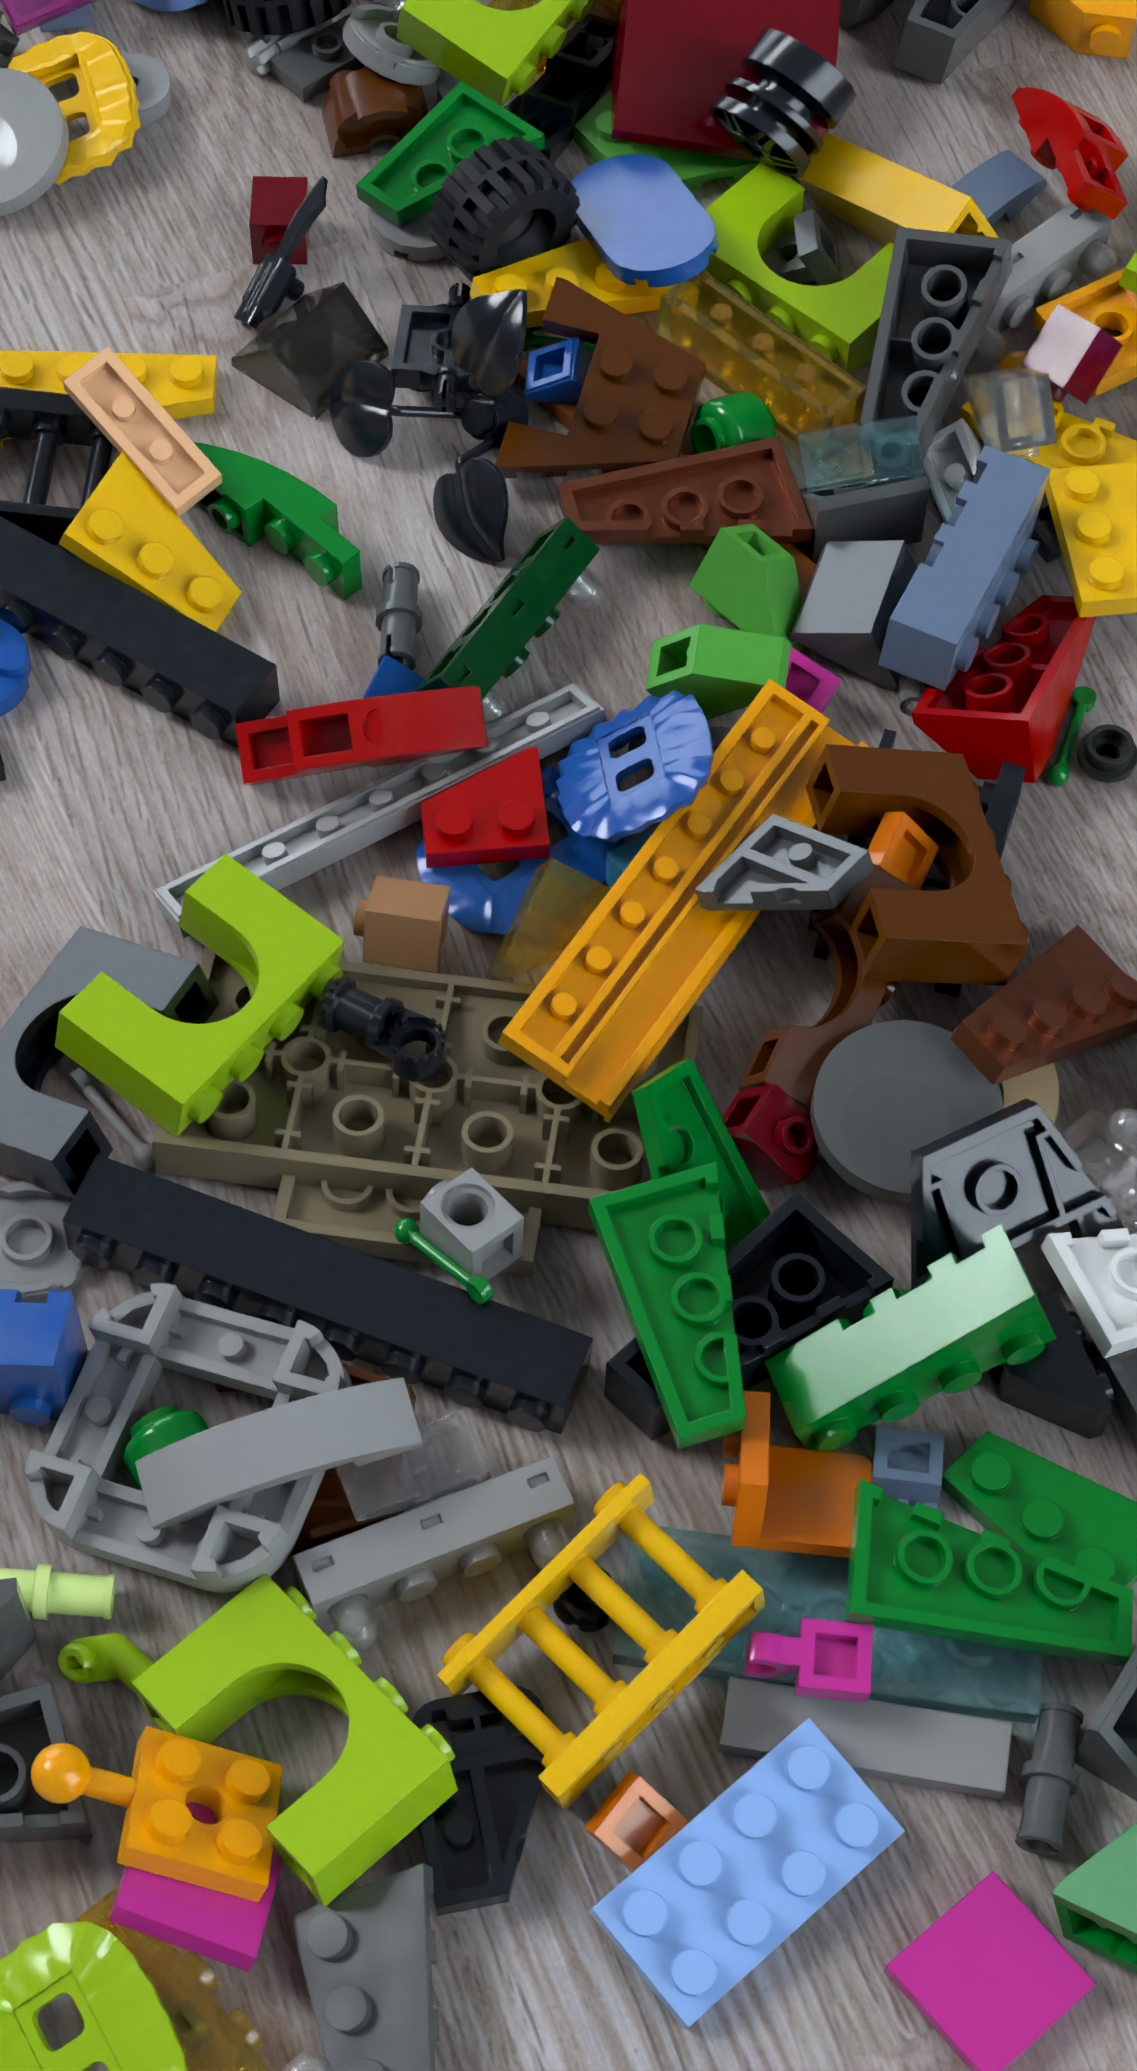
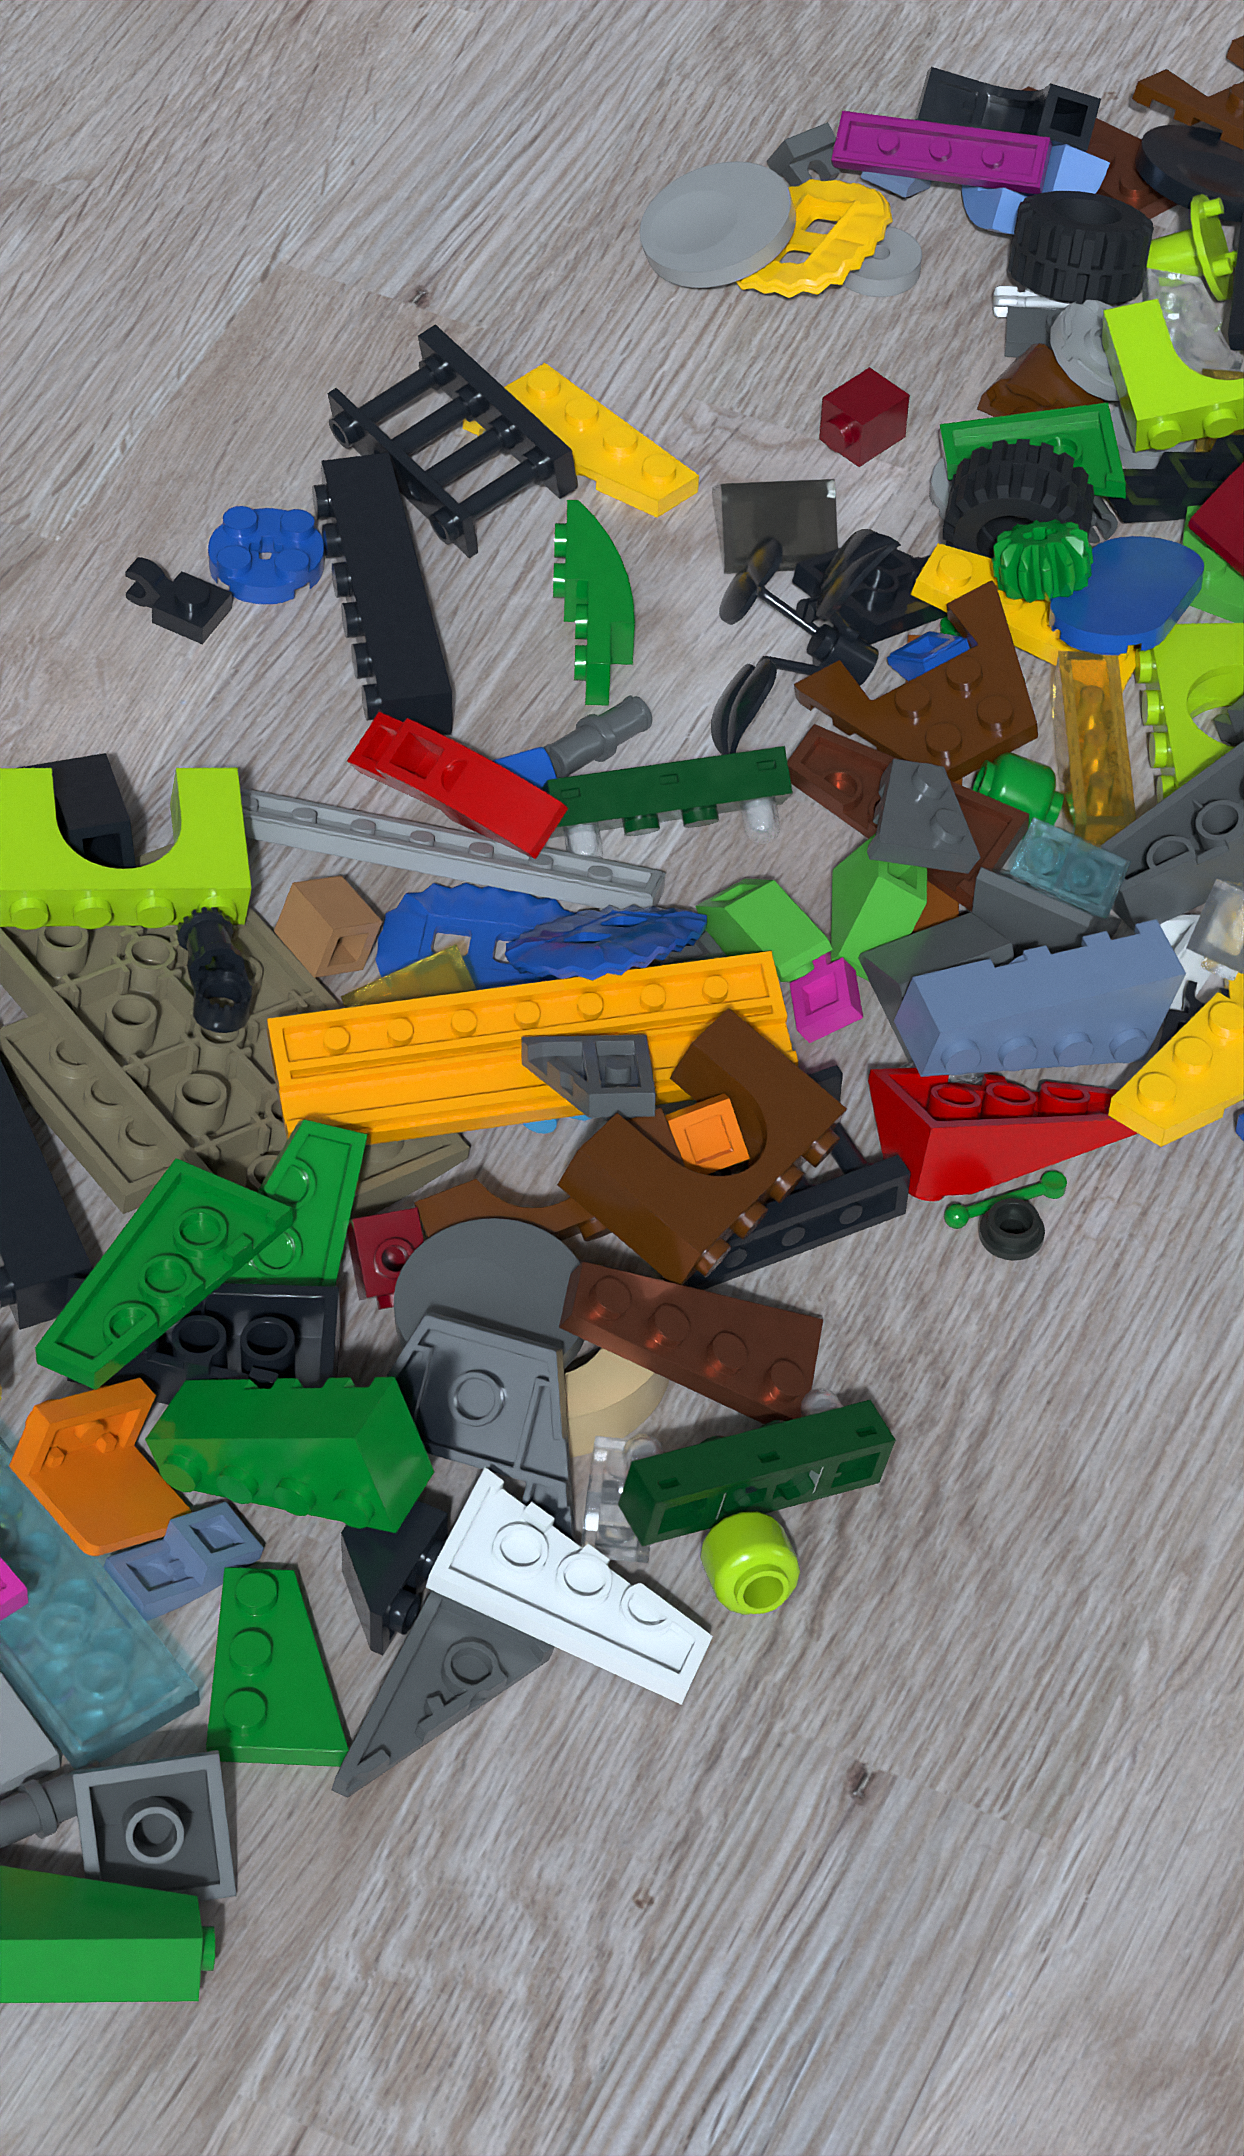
camera: 45 degrees right, 10 degrees down
yellow wing [58,450,242,632] -> none
light nougat plate [63,346,223,517] -> none
black piece [234,176,328,329] -> none
green hinge [393,1218,494,1305] -> none
light grey brick [420,1167,524,1280] -> none
red wing [421,747,550,868] -> none
green wing [845,1479,1133,1666] -> none
none -> dark grey wing [867,759,981,874]
none -> green gear [992,519,1093,603]

